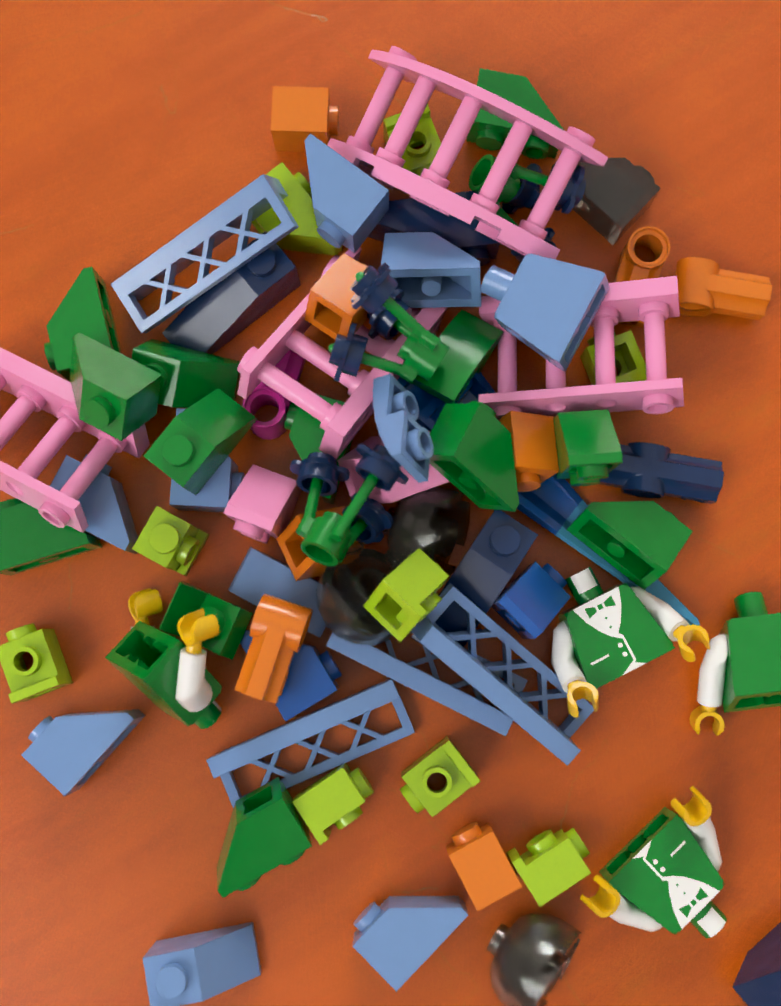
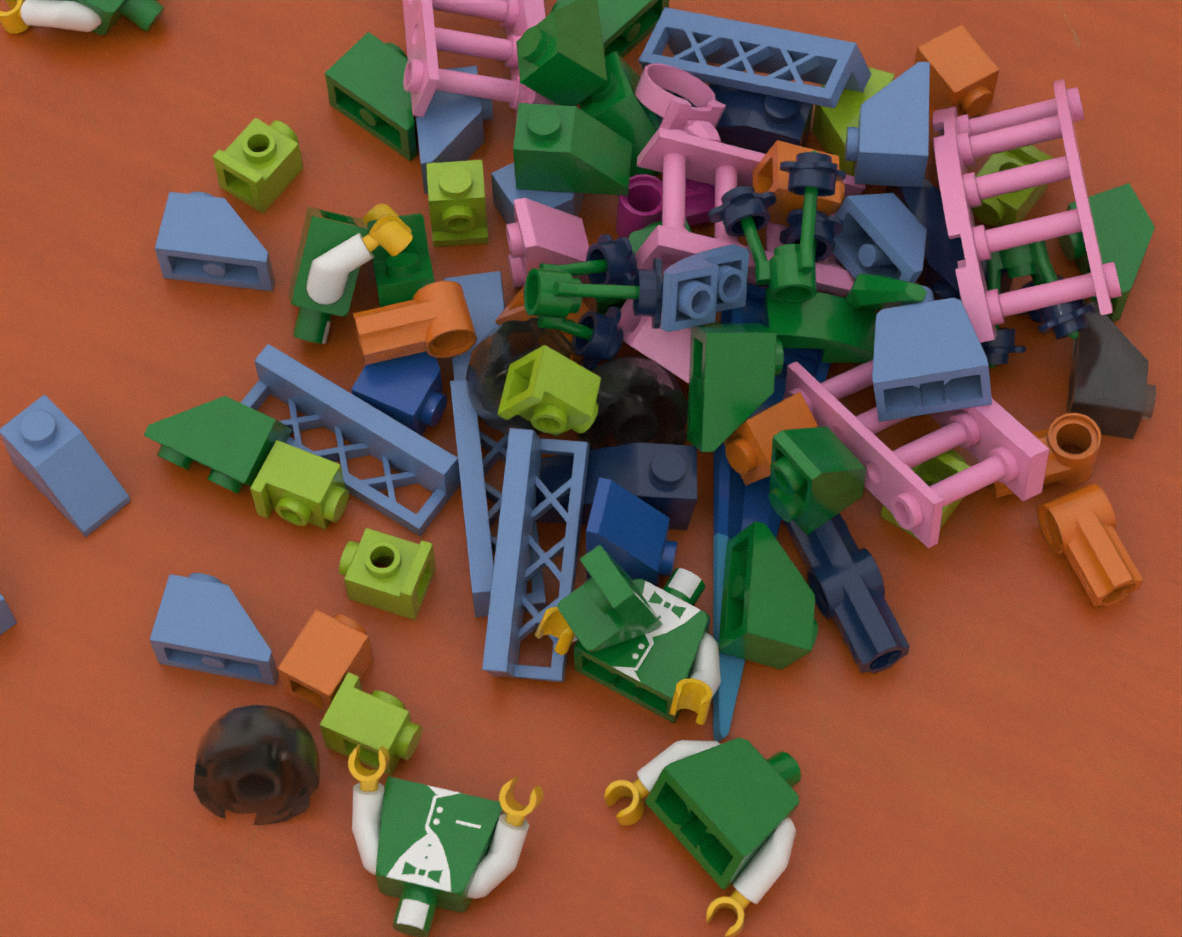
camera: 55 degrees right, 20 degrees down
none -> green slope [558,545,663,651]
none -> bright pink piece [635,63,726,143]
none -> green bar [846,273,927,310]

